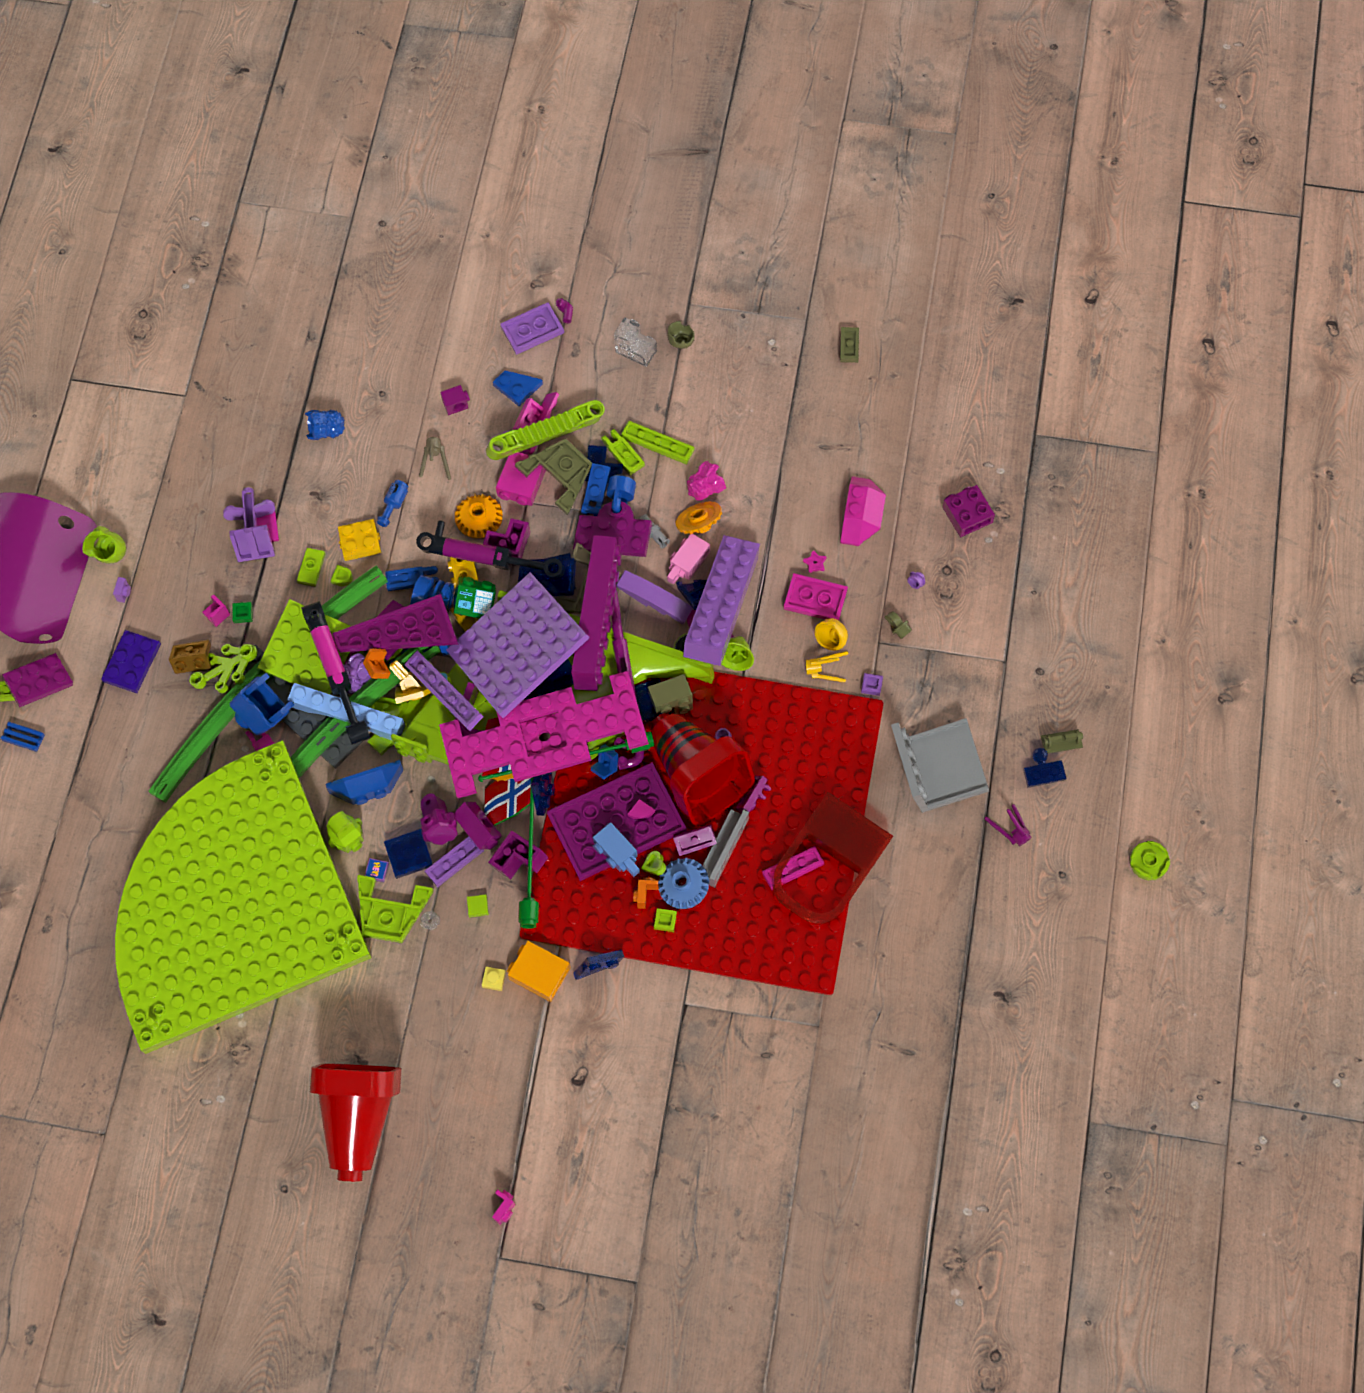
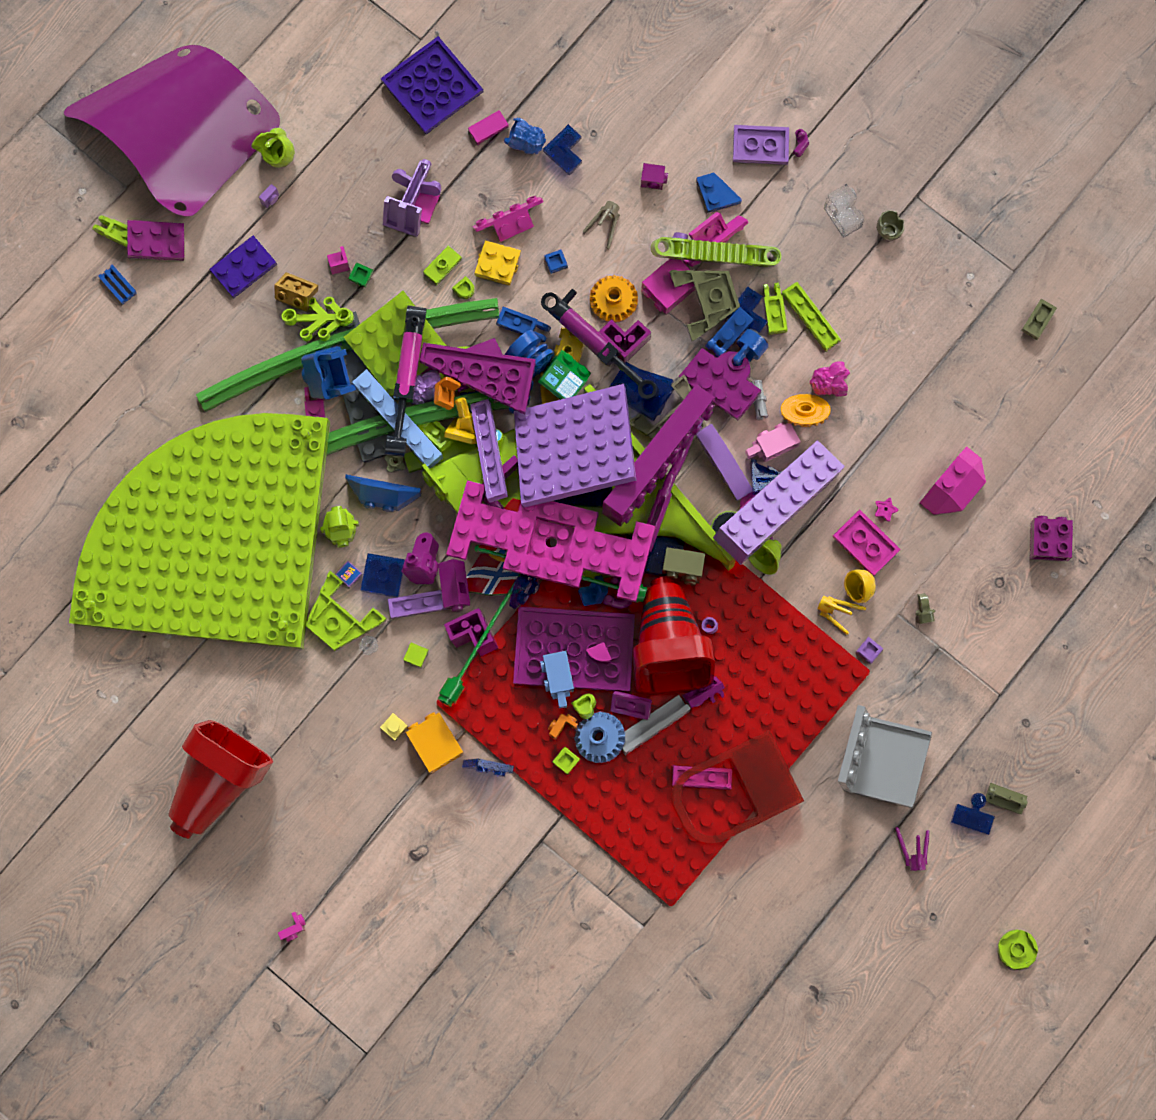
camera: 25 degrees right, 10 degrees up
blue piece [377,480,408,527] -> none
medium lavender plate [908,571,925,589] -> none
none -> dark purple plate [381,36,484,134]
none -> olive plate [385,455,406,472]
none -> dark pink tile [468,110,509,145]
none -> dark pink bracket [472,196,544,242]
none -> clear blue plate [543,124,582,176]
none -> blue tile [544,249,568,274]

